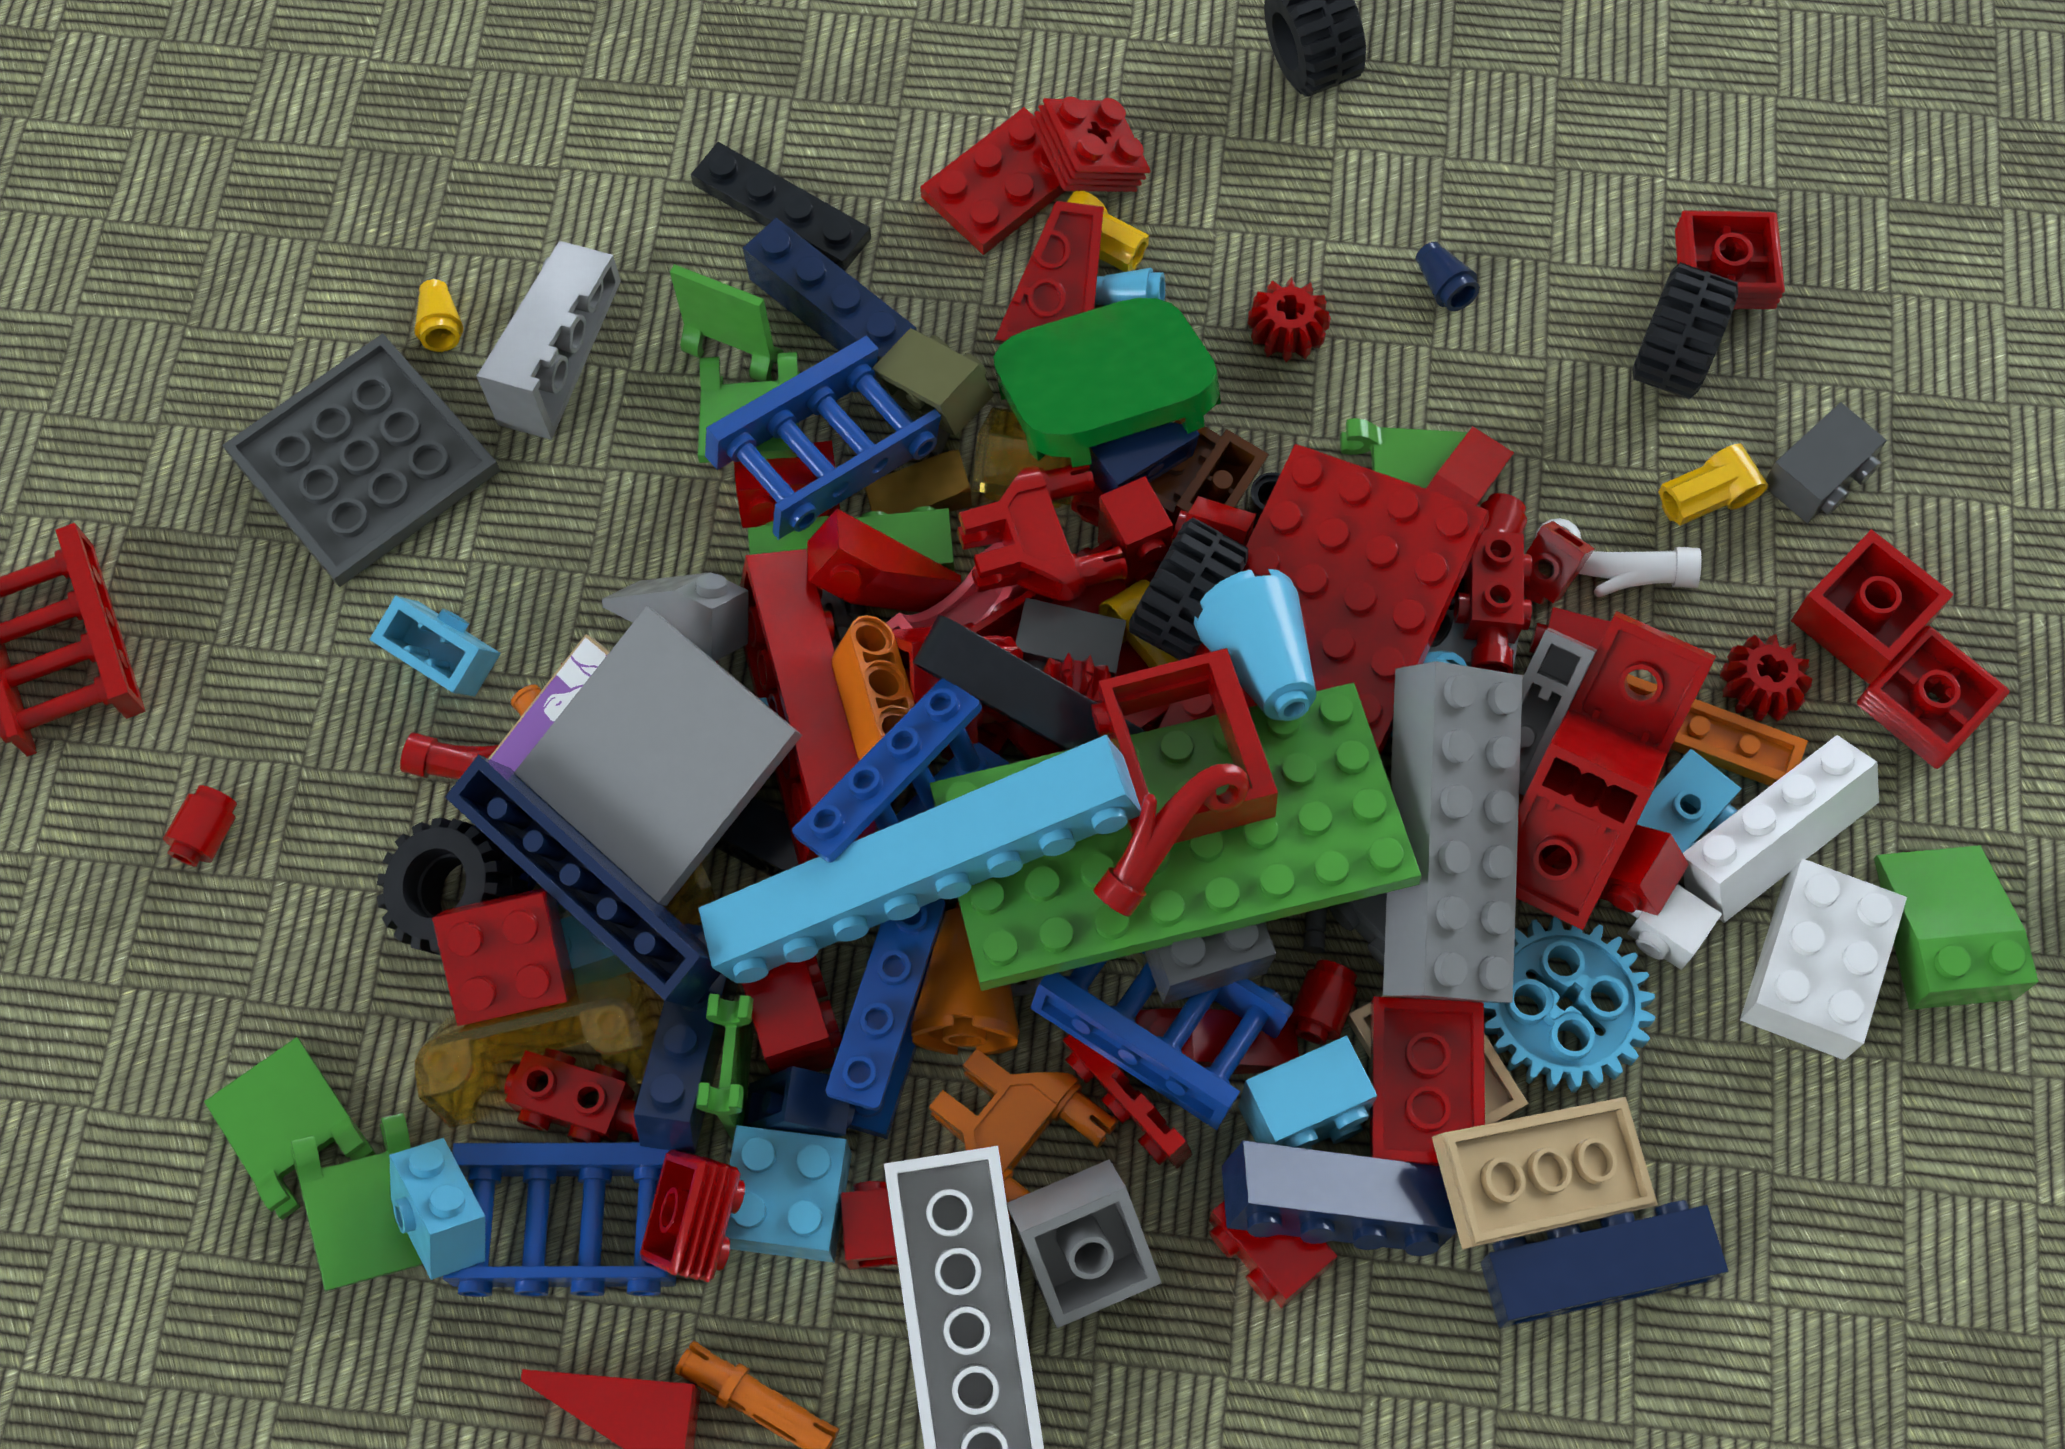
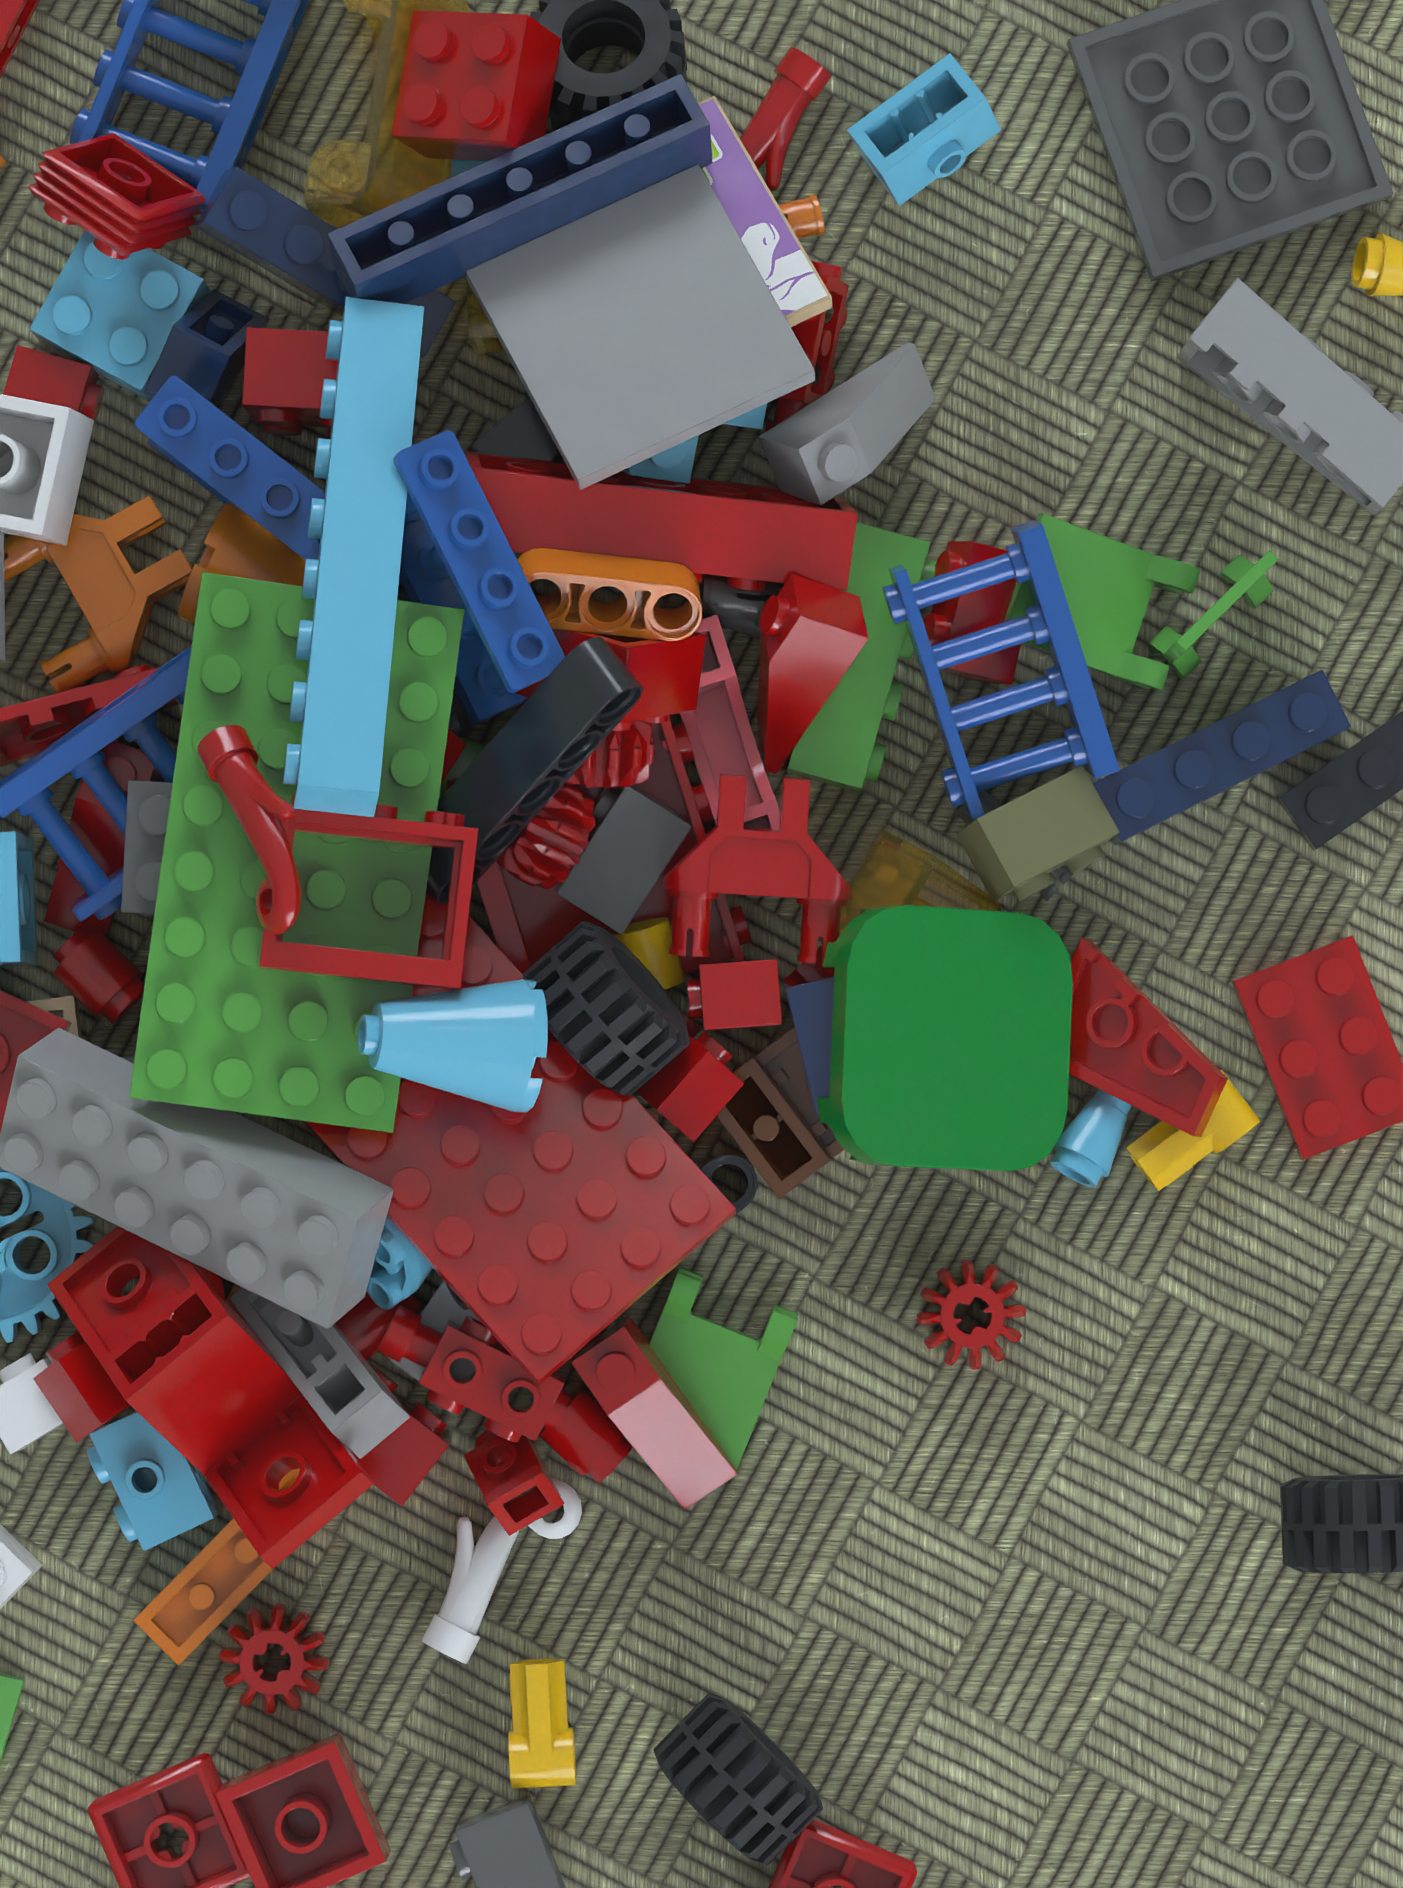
camera: 110 degrees right, 20 degrees up
red brick [504,1048,639,1143] -> none
bright green flag [696,994,754,1140] -> none
pearl gold slope [865,449,972,514] -> none
red brick [1030,96,1151,192] -> none
dark blue cone [1415,242,1480,311] -> none
white brick [1683,735,1879,923] -> none

